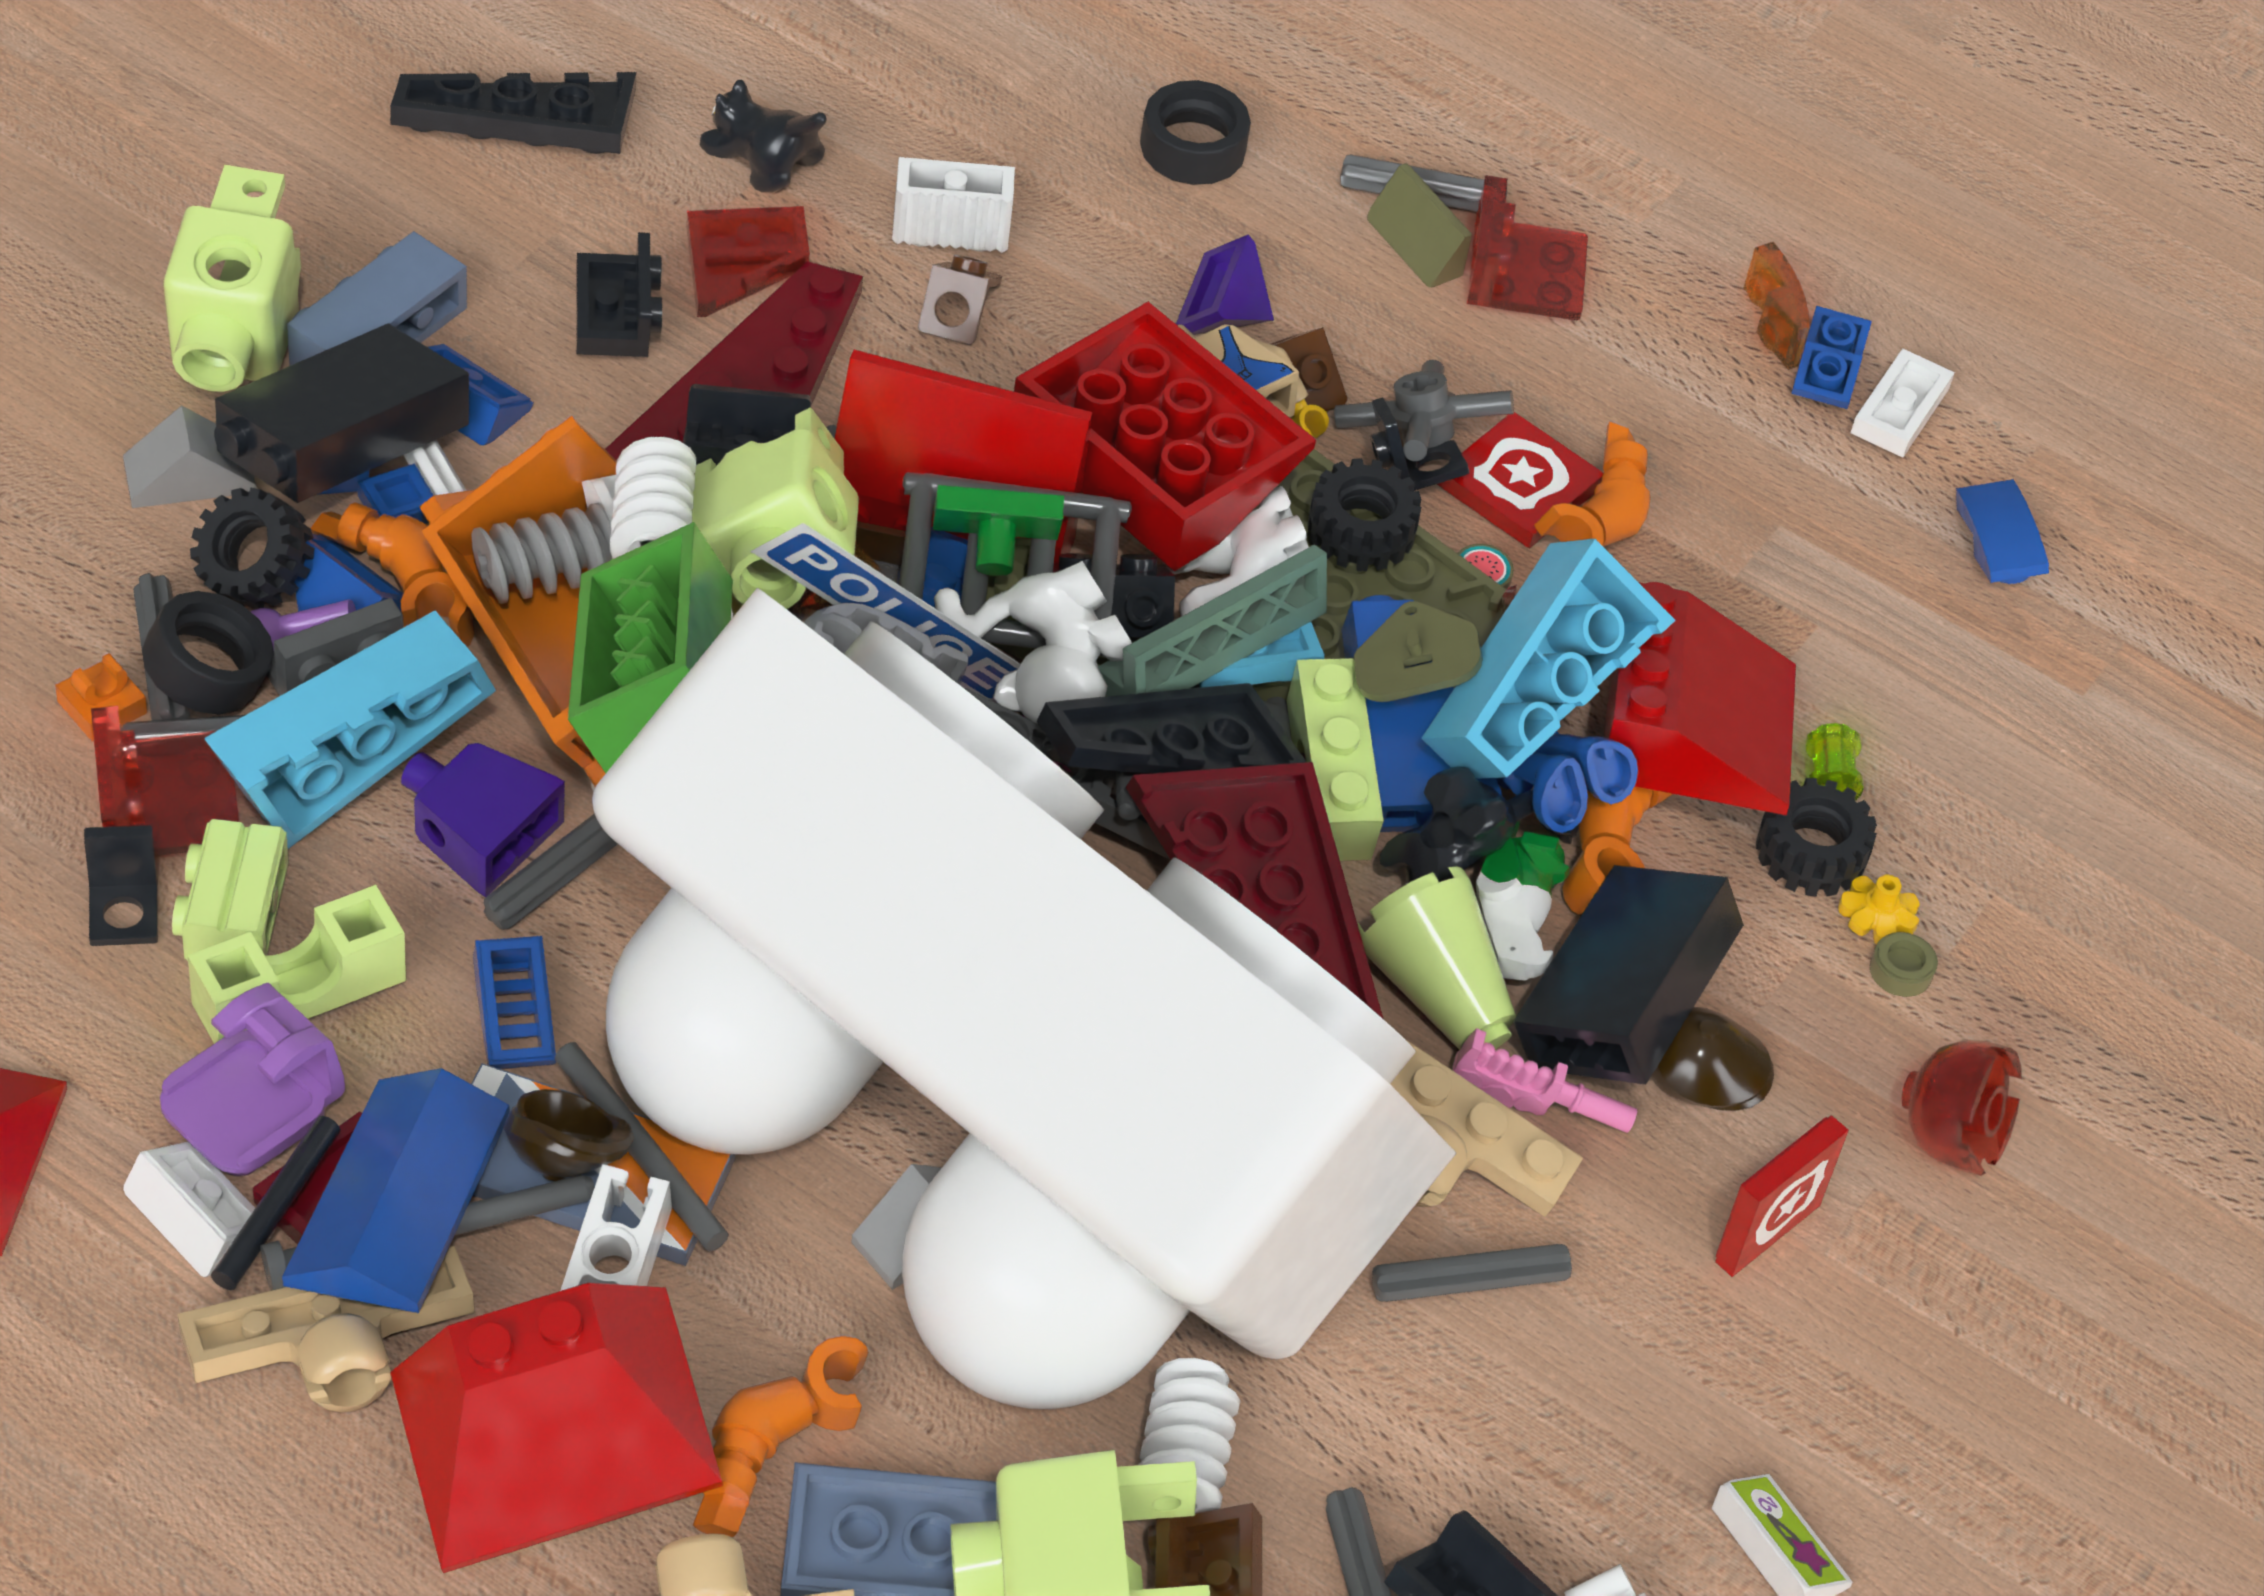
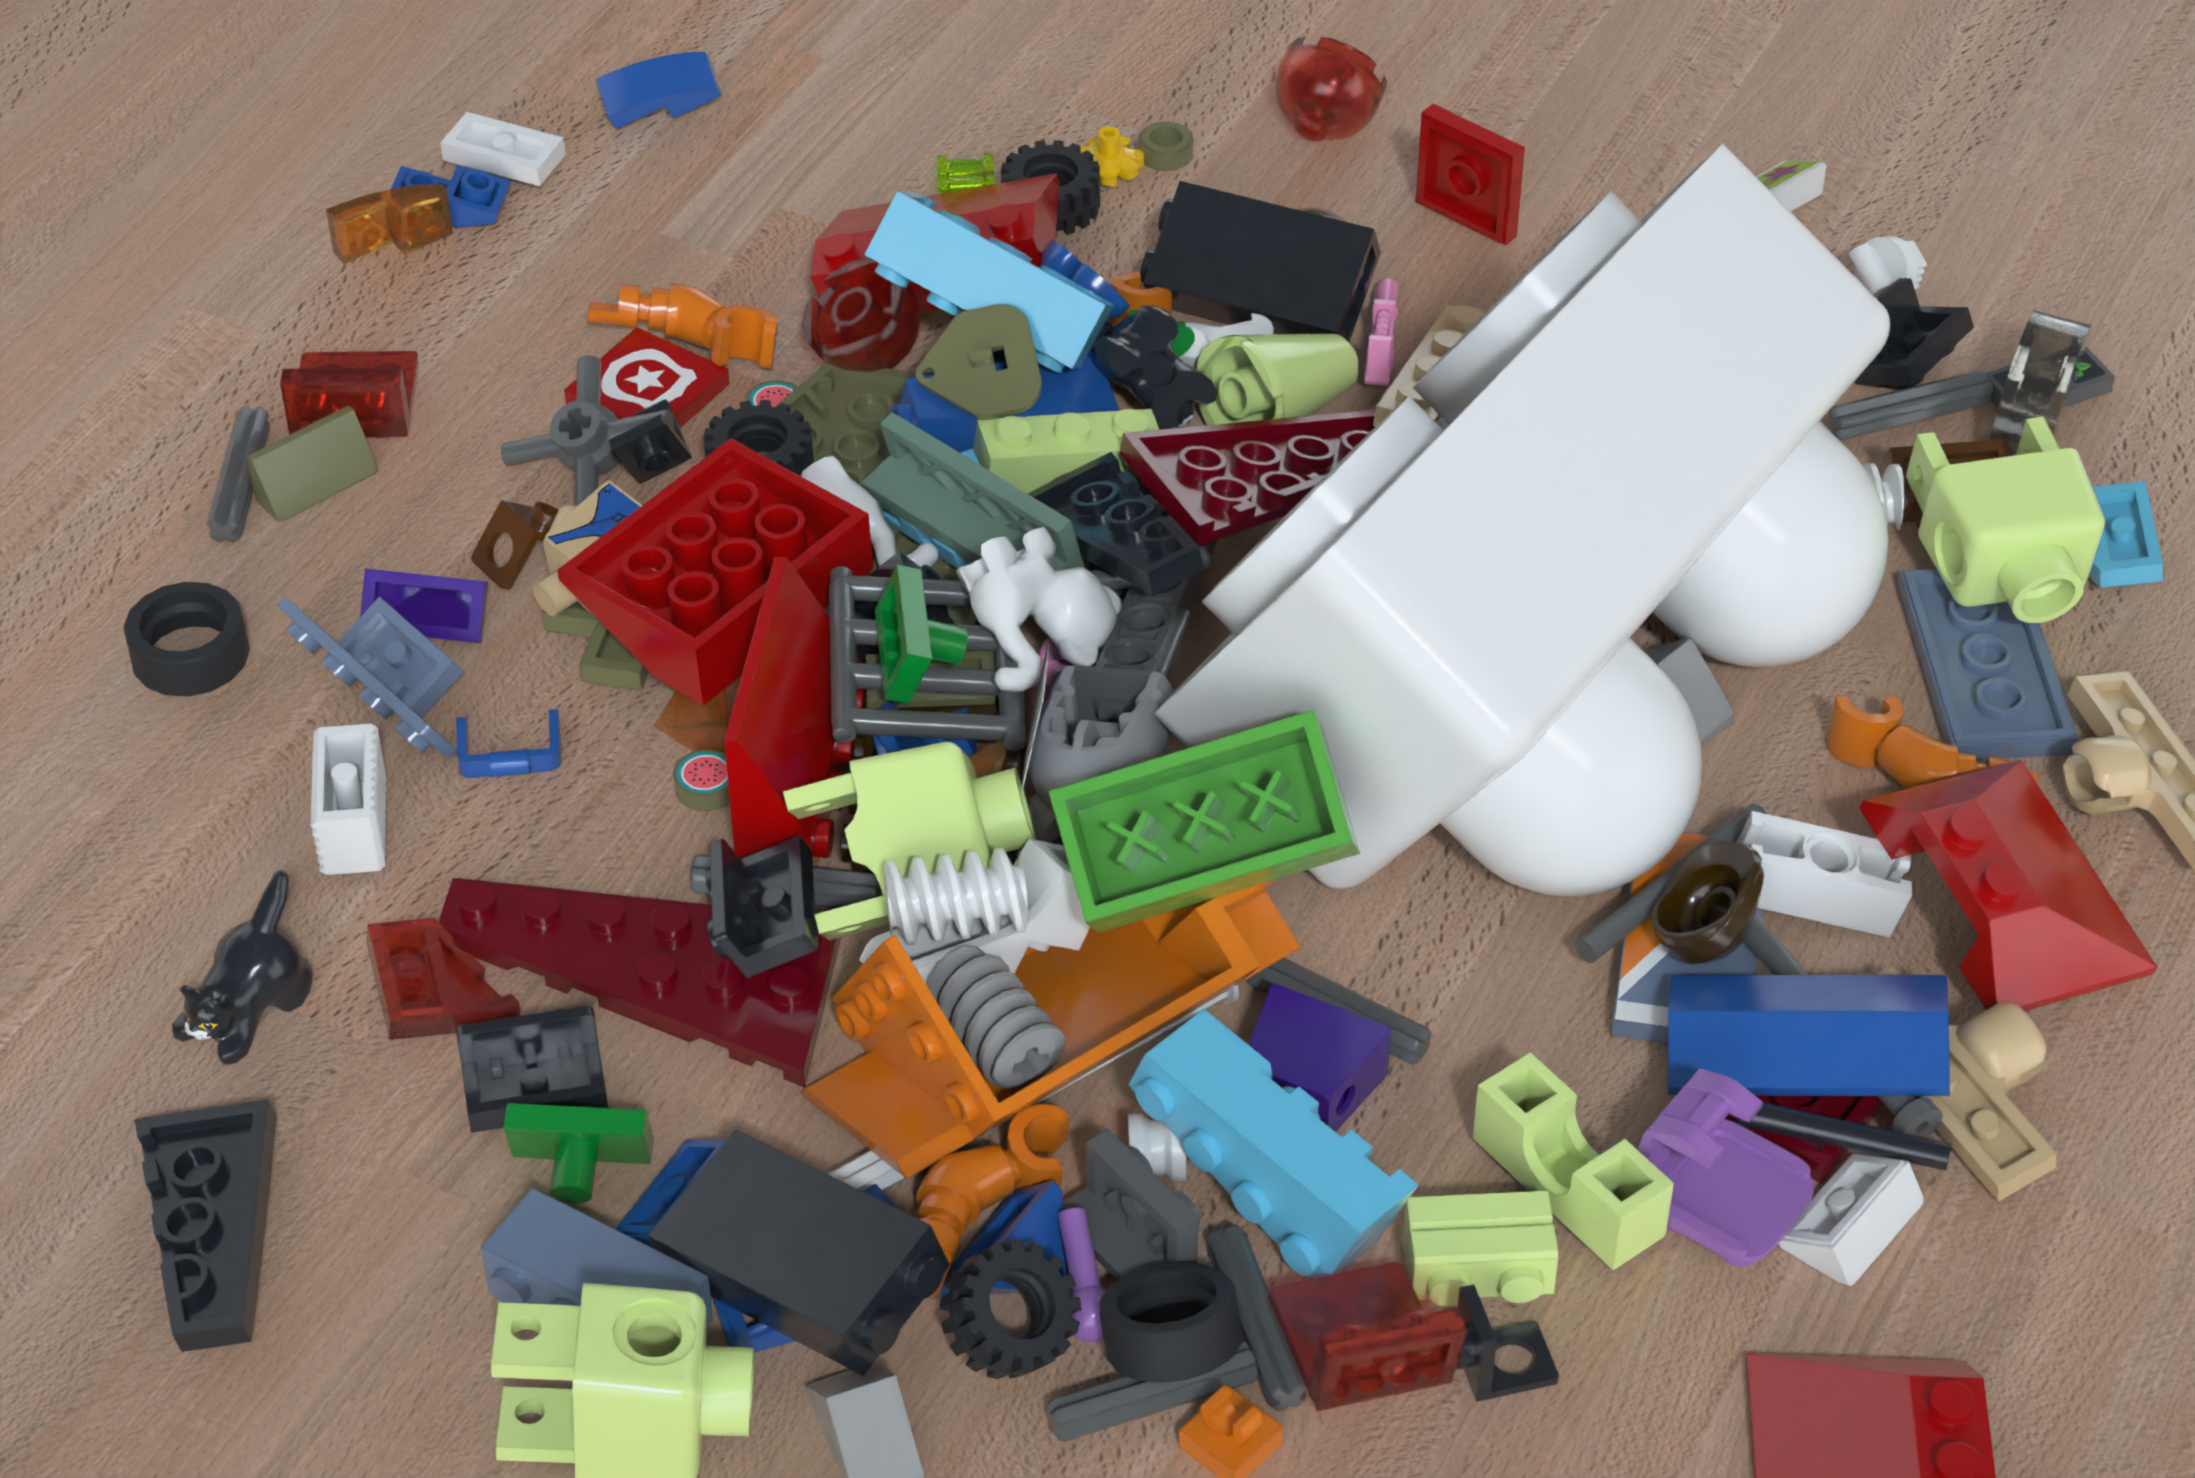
camera: 90 degrees left, 5 degrees down
blue slope [473,936,556,1069] -> none
bracket [918,255,1002,344] -> none
none -> sand blue bracket [276,596,465,759]
none -> blue piece [456,709,562,778]
none -> green tile [503,1103,654,1203]

